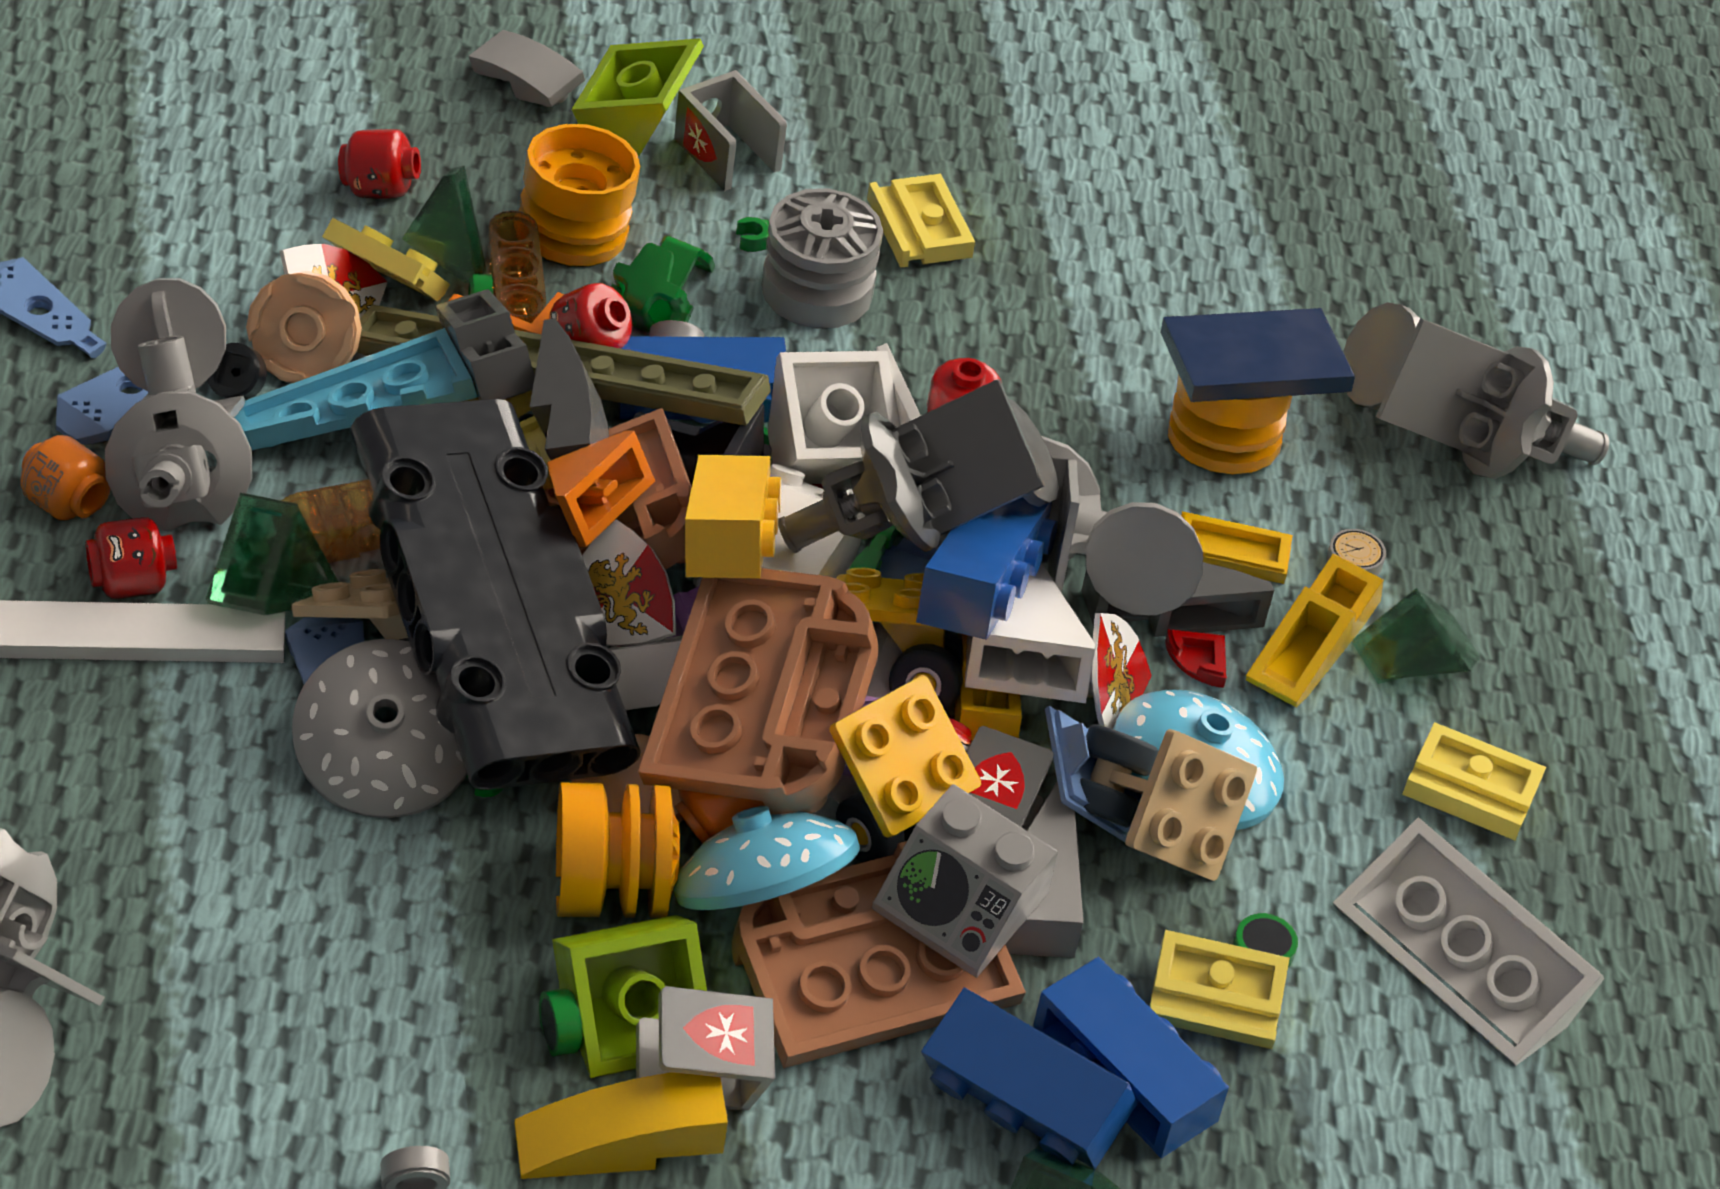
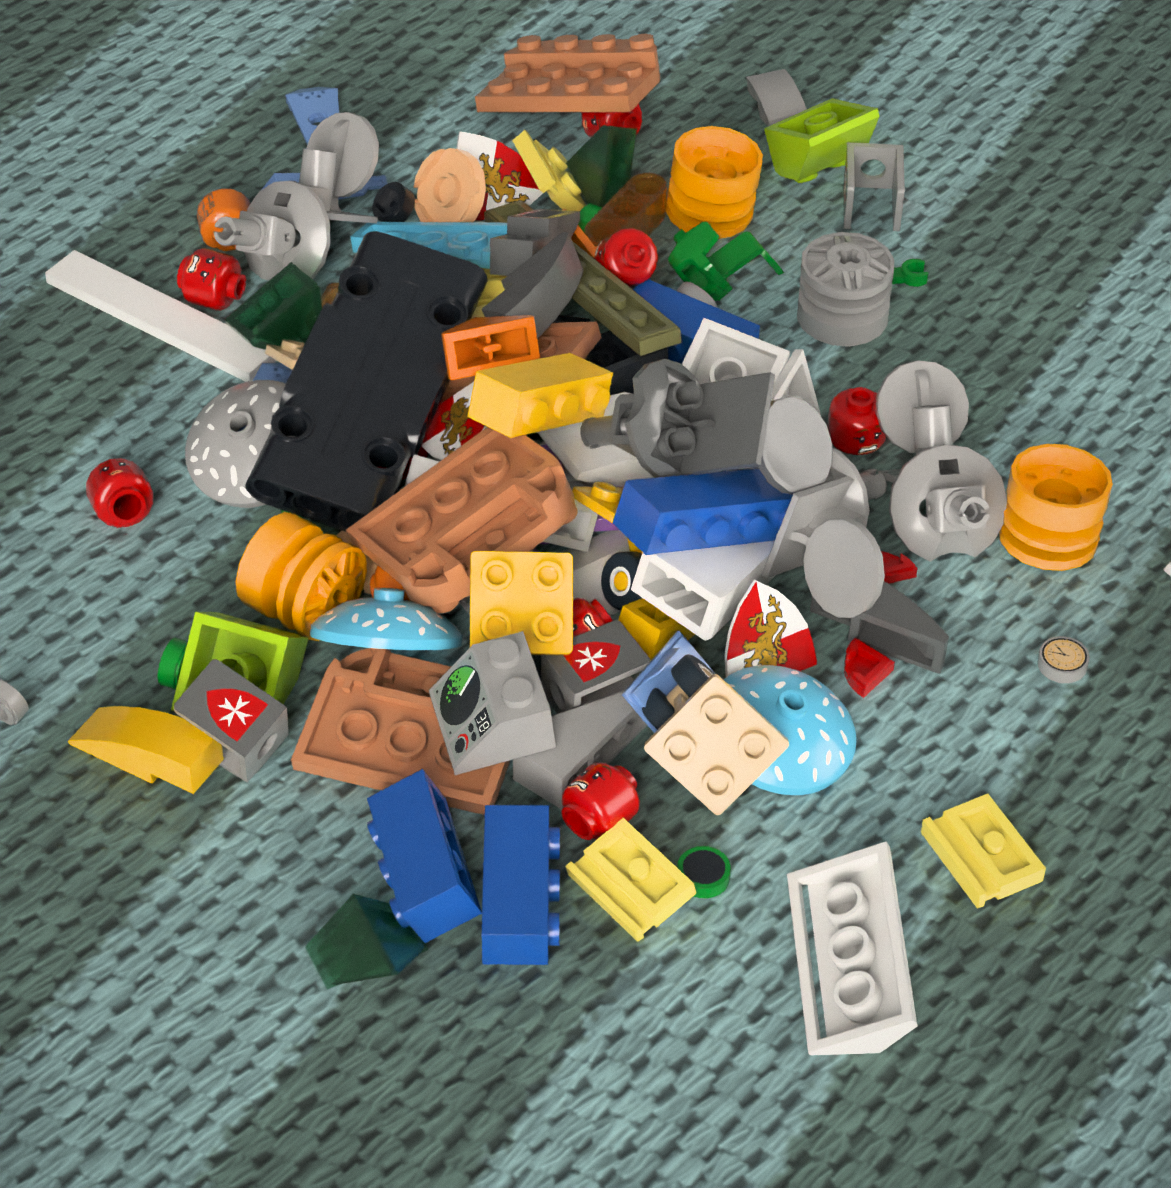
camera: 45 degrees right, 0 degrees up
light yellow plate [867,173,975,268] -> none
dark blue tile [1160,308,1355,402] -> none
yellow tile [1181,511,1293,584] -> none
yellow slope [1246,553,1384,708] -> none
clear green slope [1352,588,1480,684] -> none
none -> red head [86,458,154,528]
none -> nougat plate [475,34,661,112]
none -> red head [561,762,640,840]
none -> light grey piece [875,360,1007,562]

